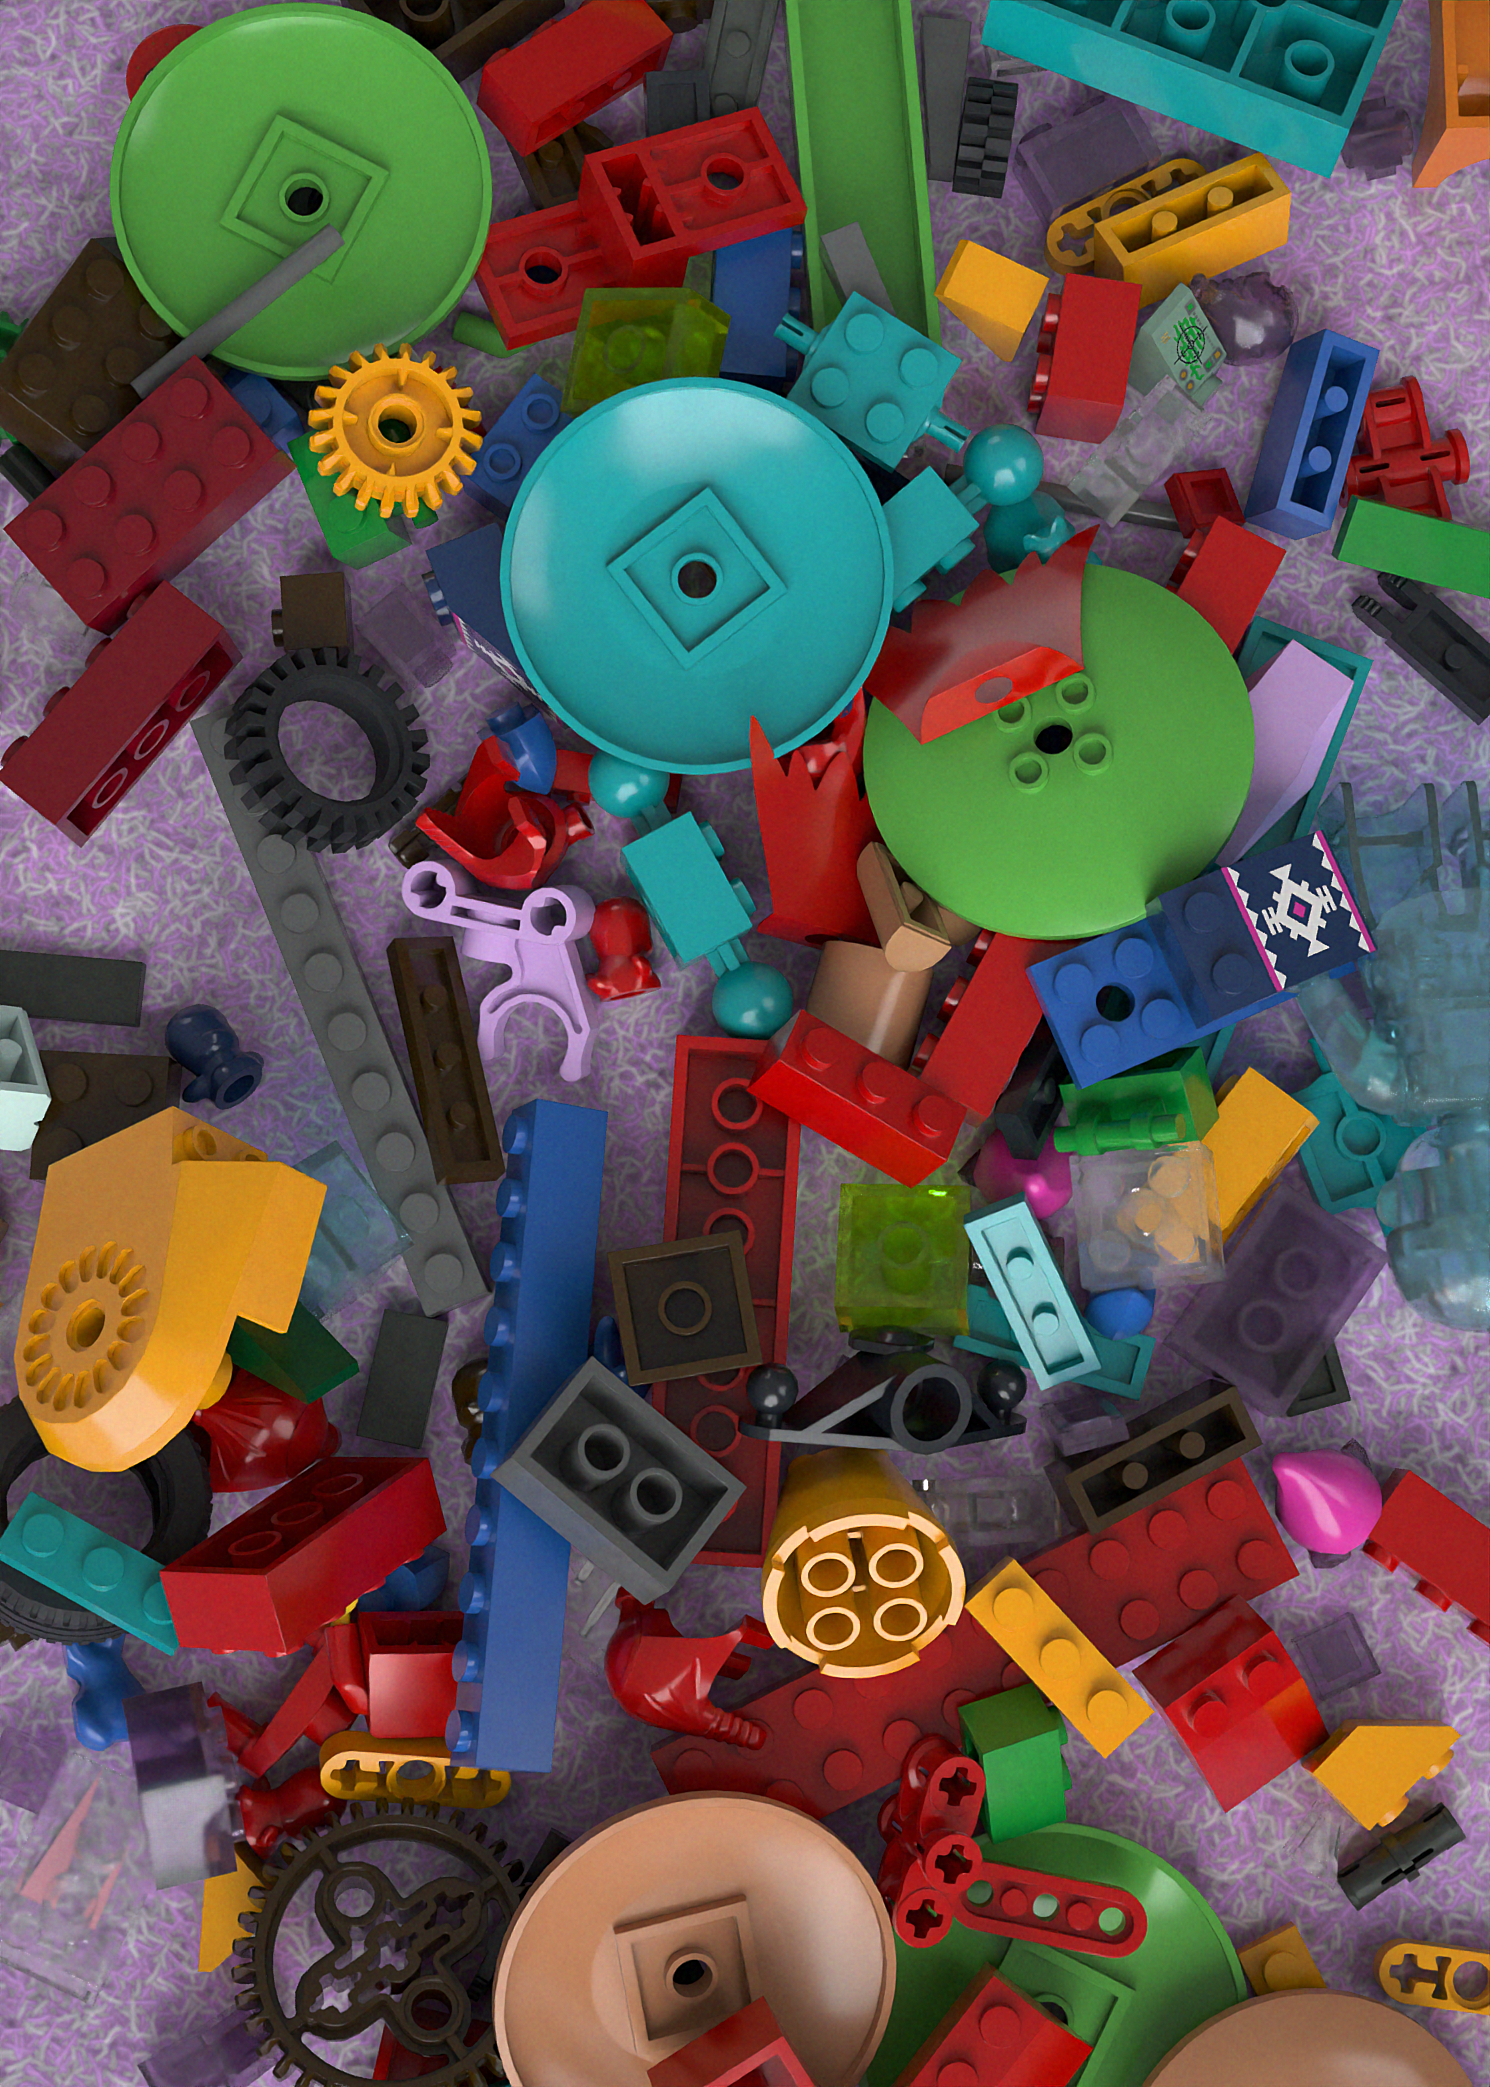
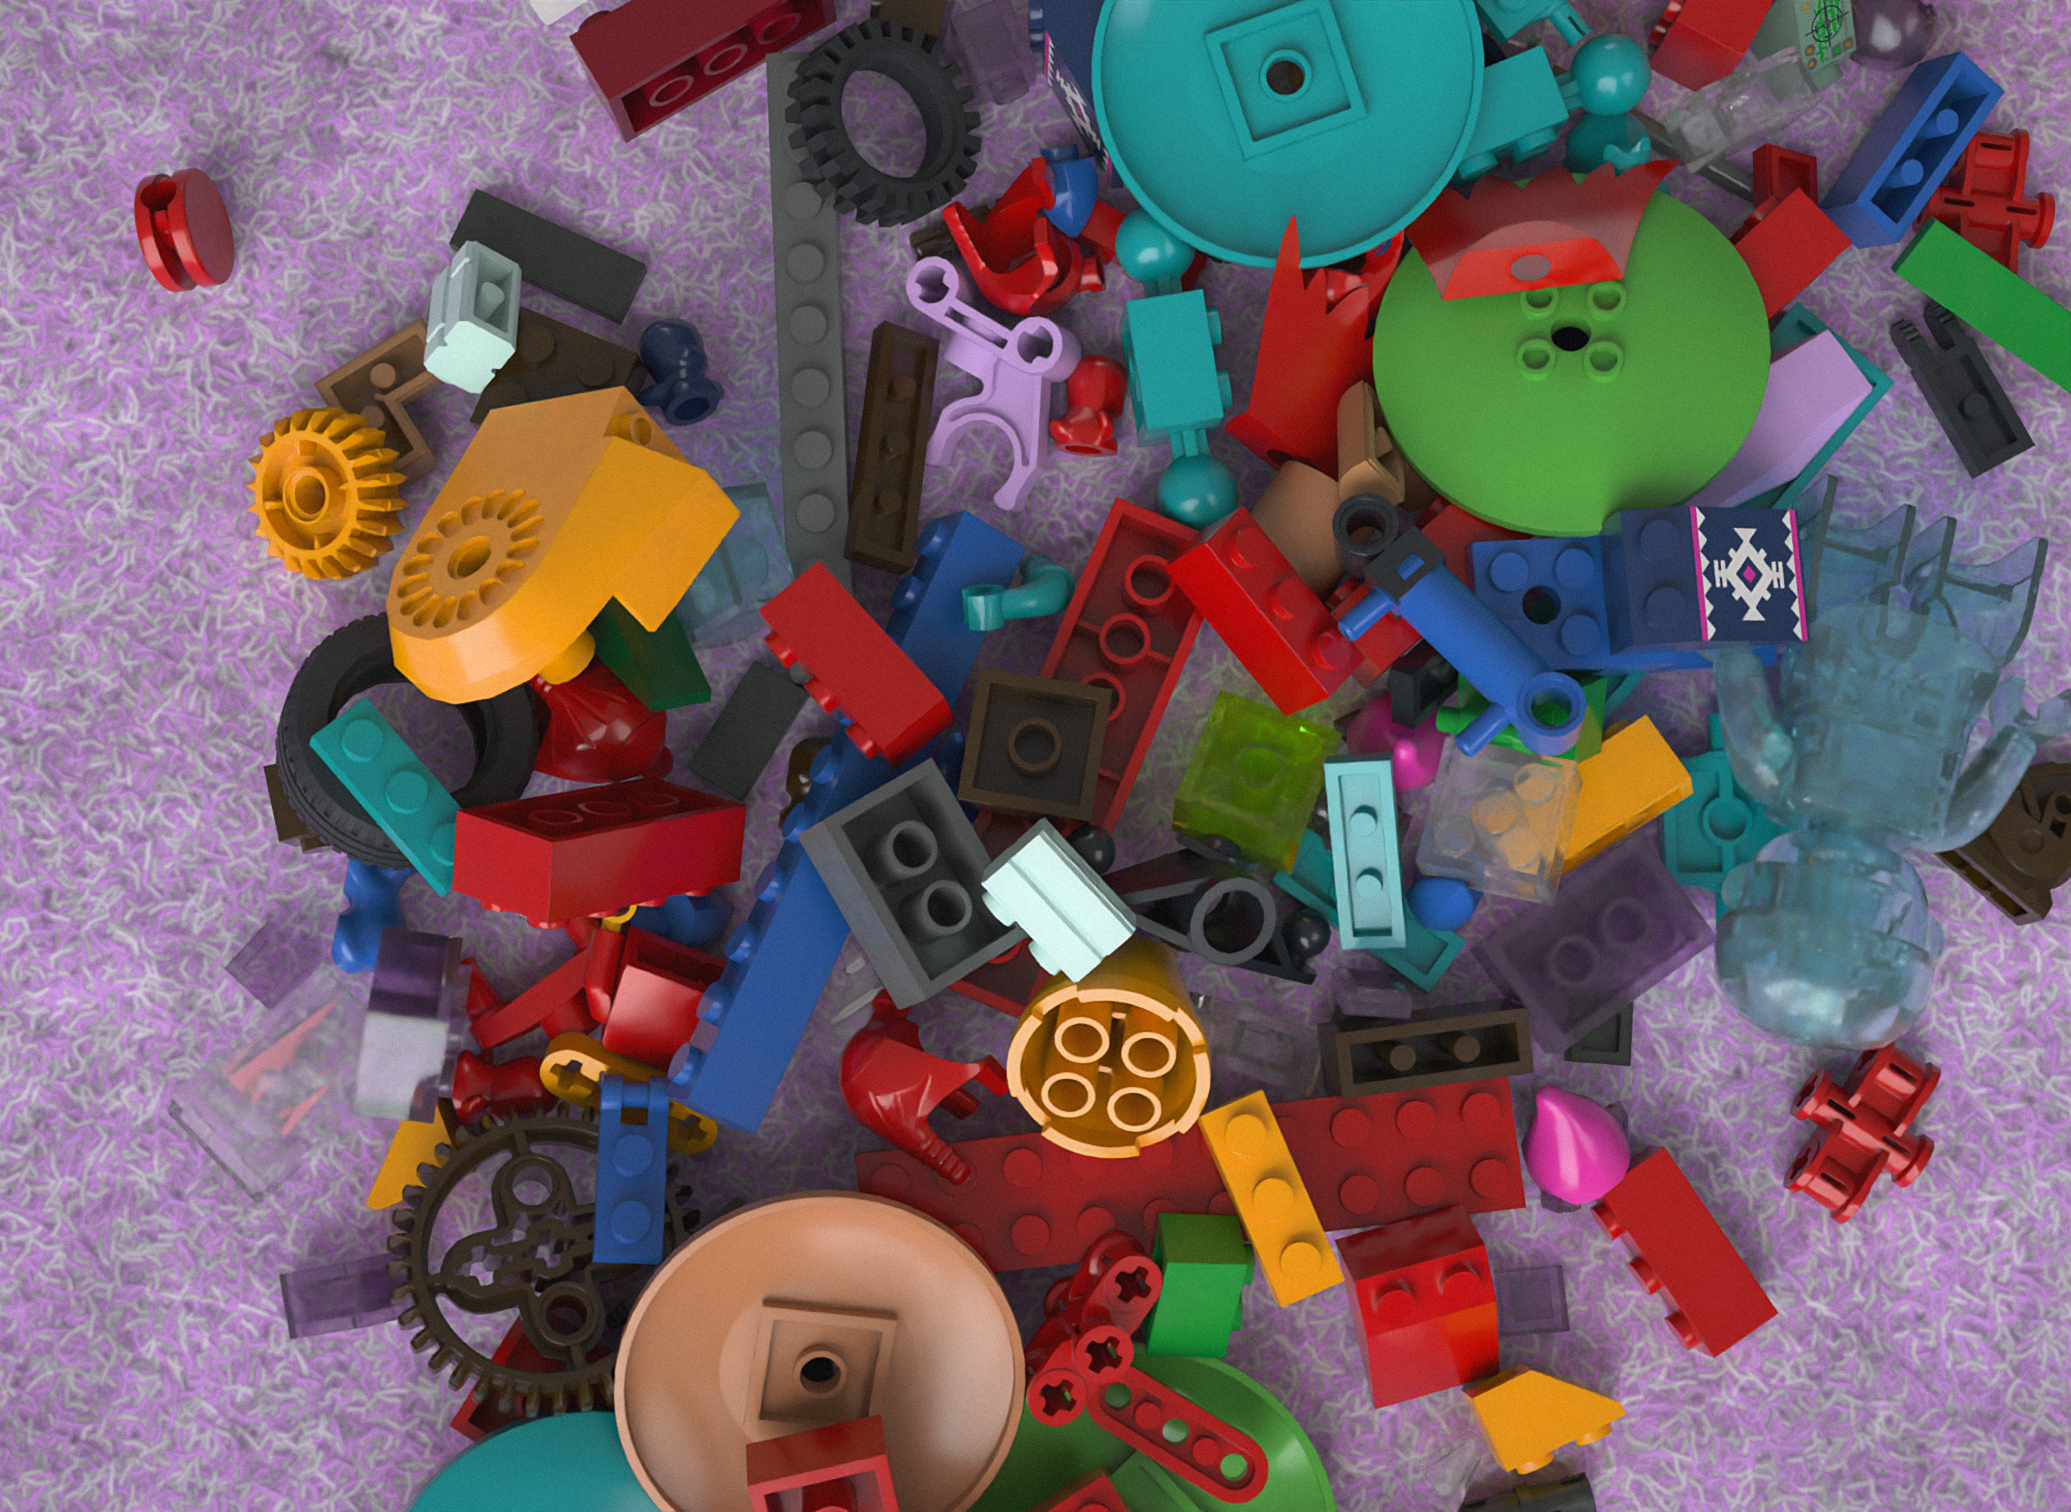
camera: 20 degrees right, 0 degrees up
none -> blue plate [592,1073,670,1264]
none -> red brick [758,561,955,771]
none -> teal piece [961,554,1075,631]
none -> light aqua brick [981,817,1136,983]
none -> blue piece [1332,493,1587,757]

